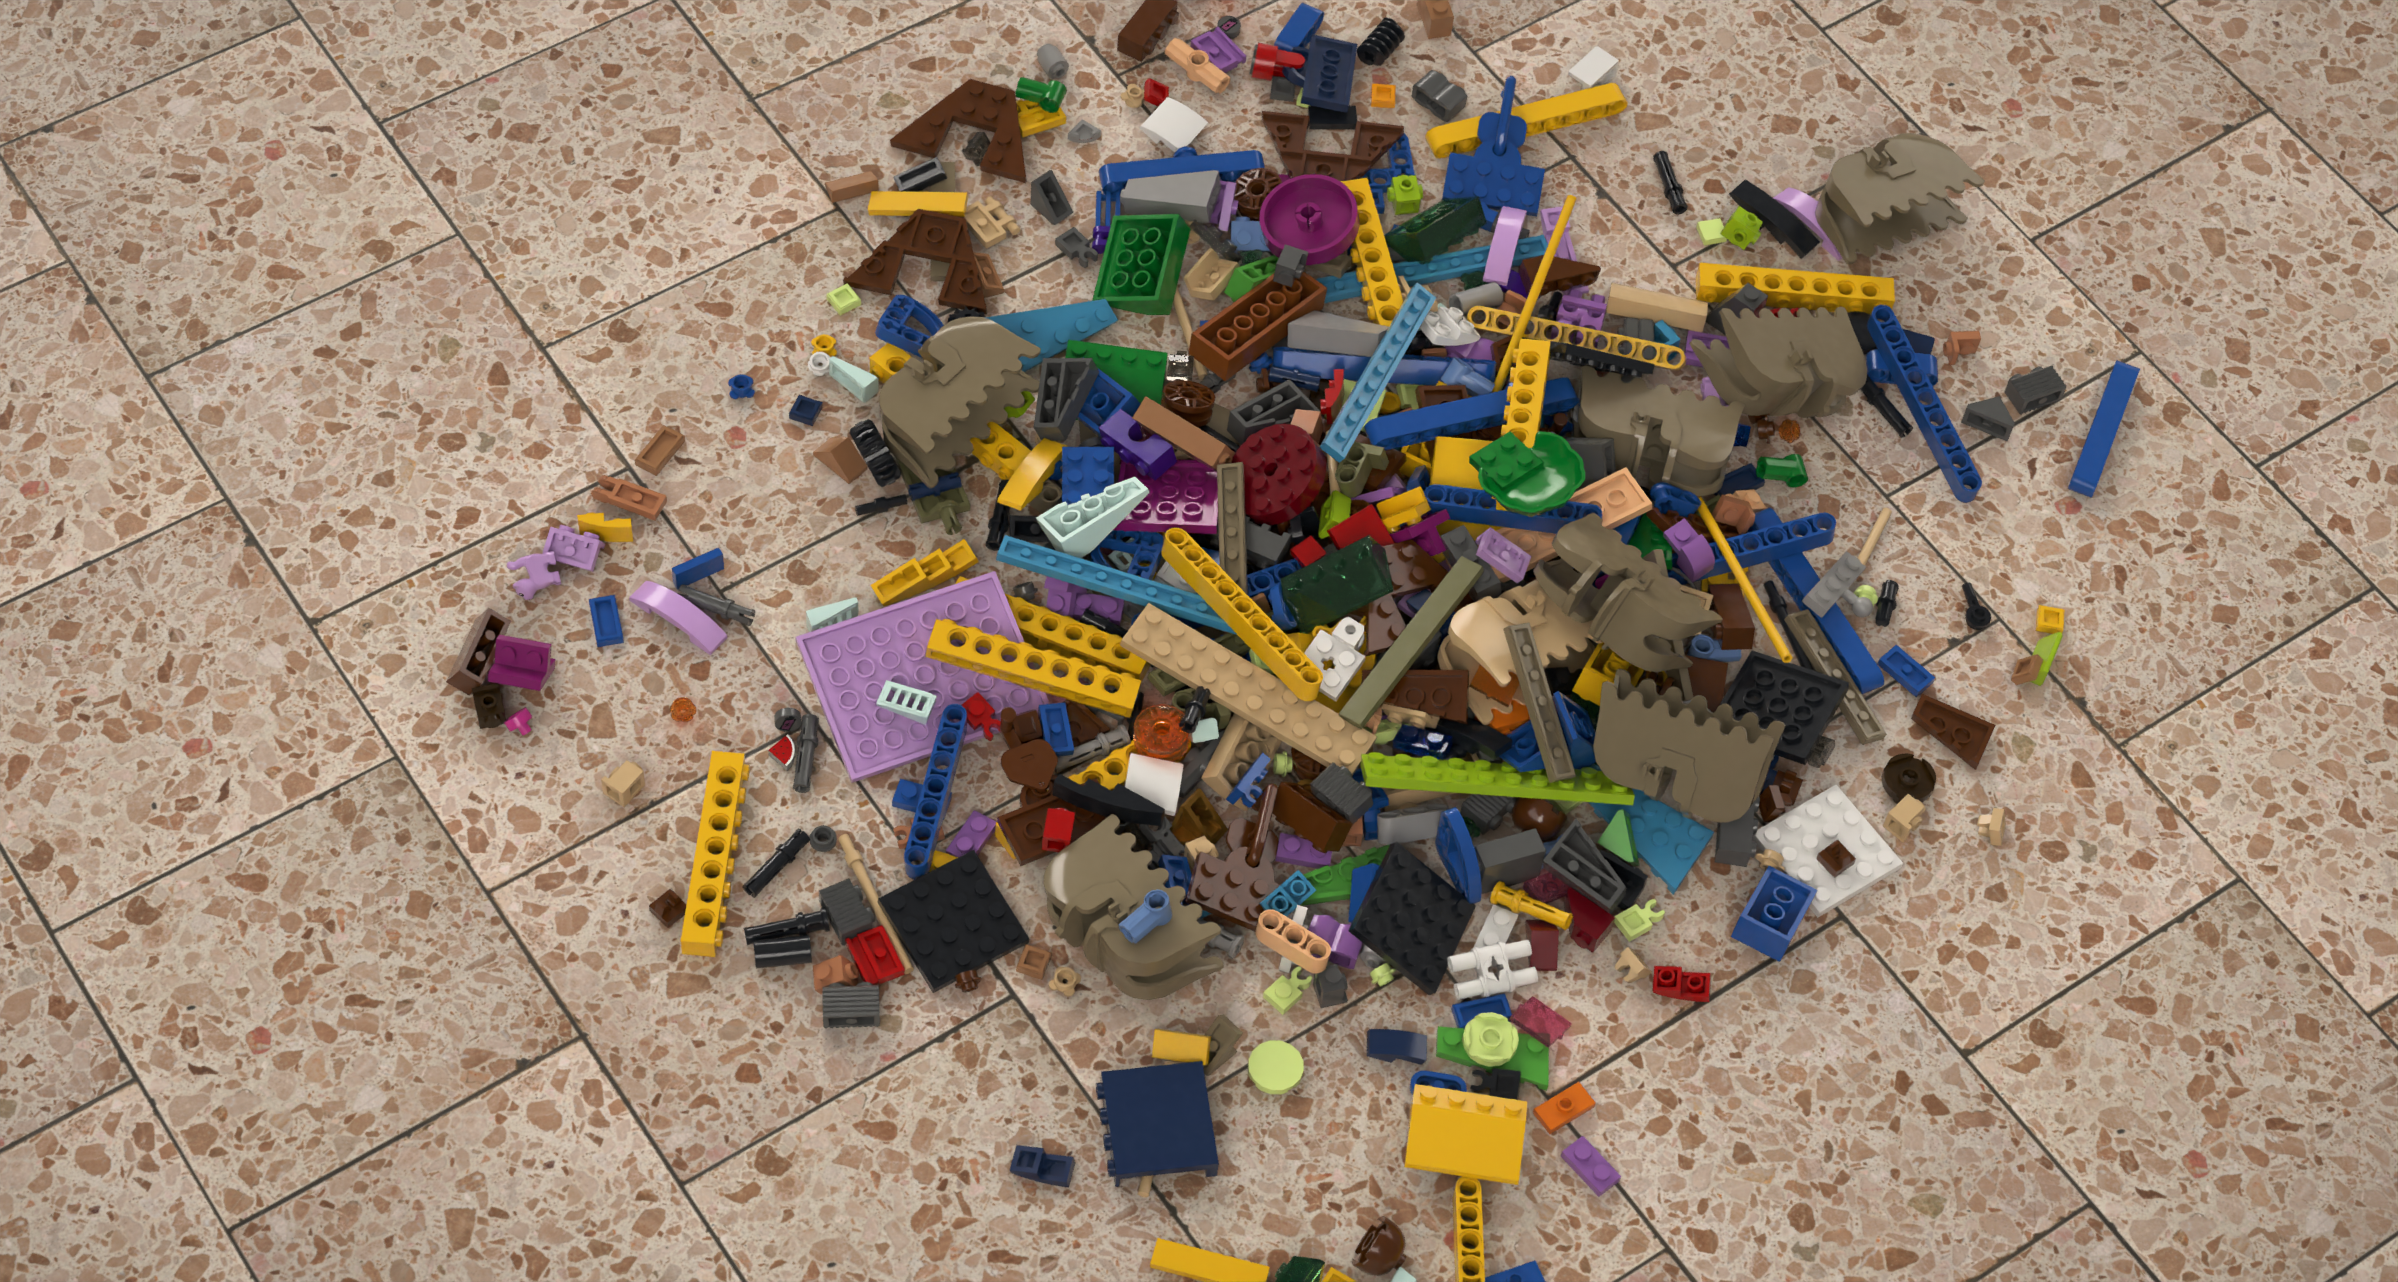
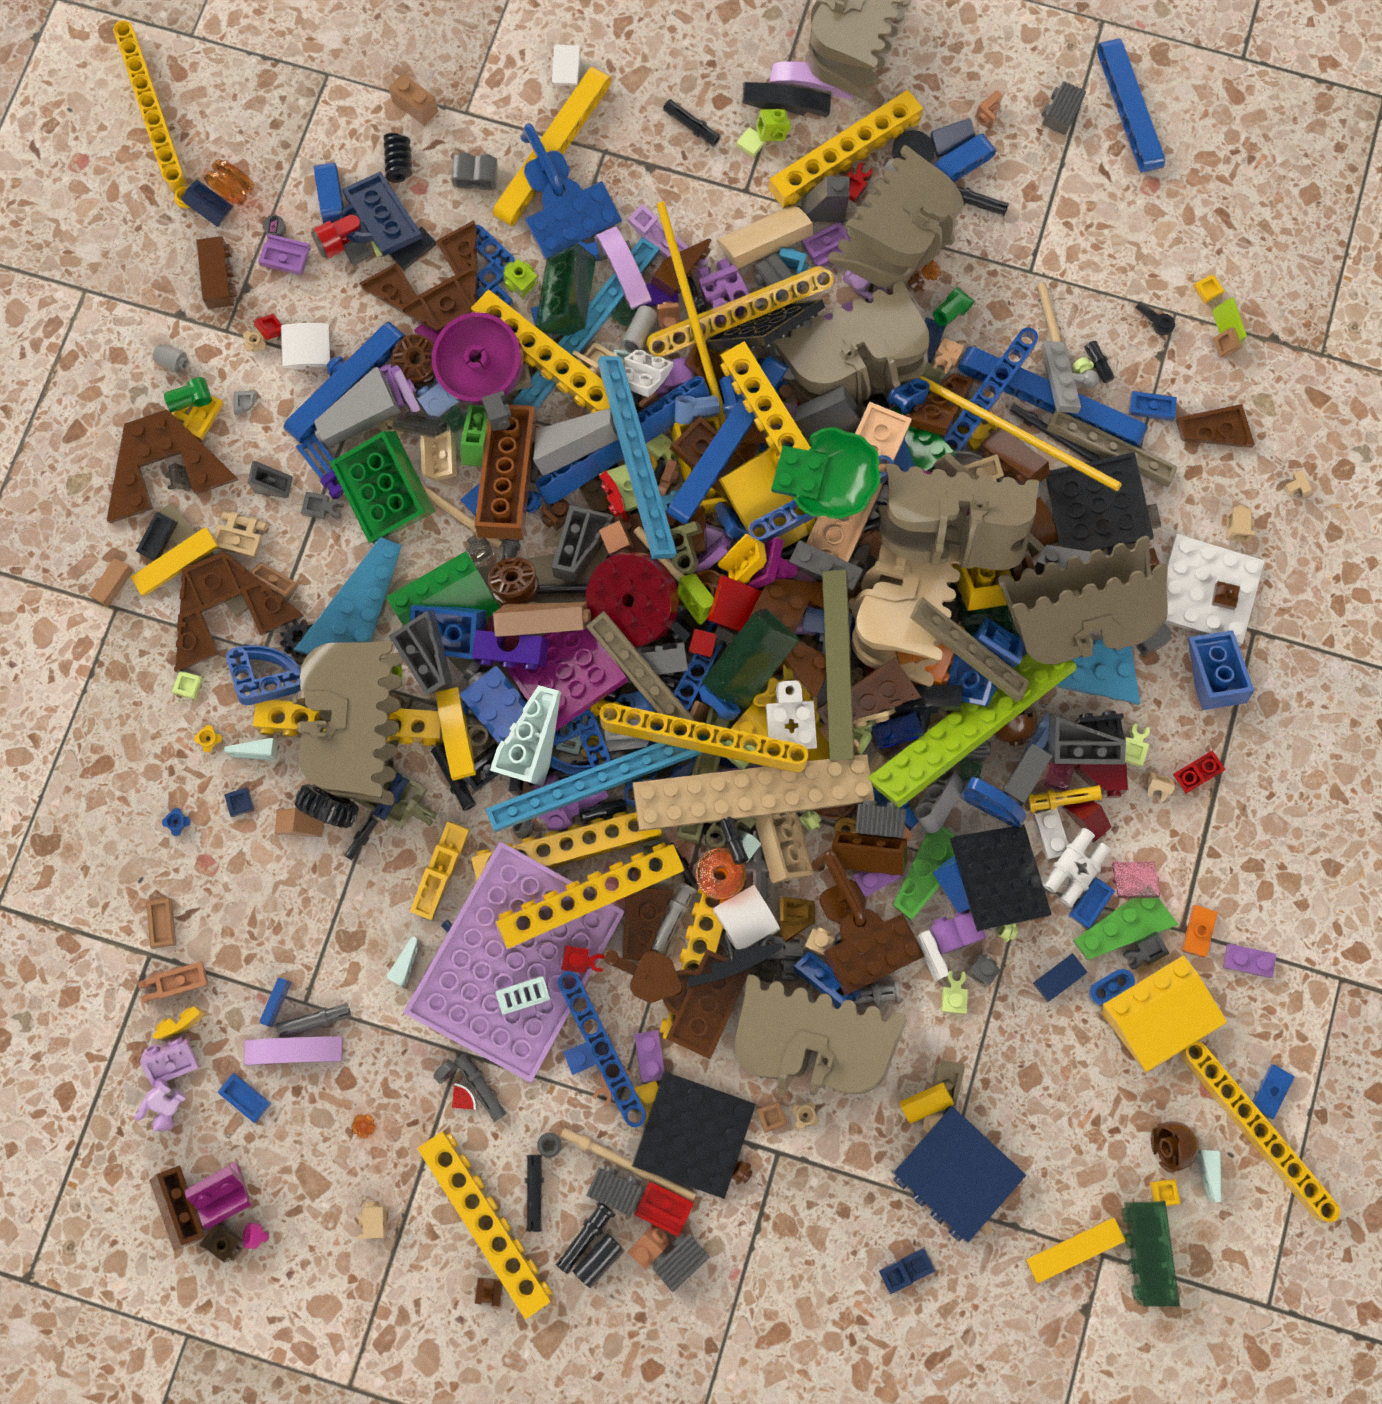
camera: 35 degrees left, 20 degrees up
white plate [808,352,831,376] -> none
reddish brown tile [1012,709,1043,743] -> none
blue plate [1038,702,1074,757] -> none
red brick [1042,808,1075,852] -> none
medium blue piece [1119,889,1172,944] -> none
light nougat piece [1165,37,1230,94] -> none
blue plate [1226,753,1271,808] -> none
yellowish green tile [1248,1040,1304,1095] -> none
light nougat beam [1256,909,1331,973] -> none
dark azure slope [1260,870,1316,917] -> none
dark blue pin [1268,365,1321,392] -> none
light orange tile [1371,83,1396,108] -> none
yellowish green tile [1462,1012,1519,1067] -> none
lavender bracket [1475,527,1531,583] -> none
bright green slope [1597,809,1640,867] -> none
medium lavender brick [1663,518,1715,583] -> none
nougat bracket [1712,495,1755,535] -> none
tan plate [1755,849,1785,873] -> none
blue beam [1867,305,1982,503] -> none
dark brown plate [1881,753,1936,804] -> none
dark grey slope [1961,396,2015,441] -> none

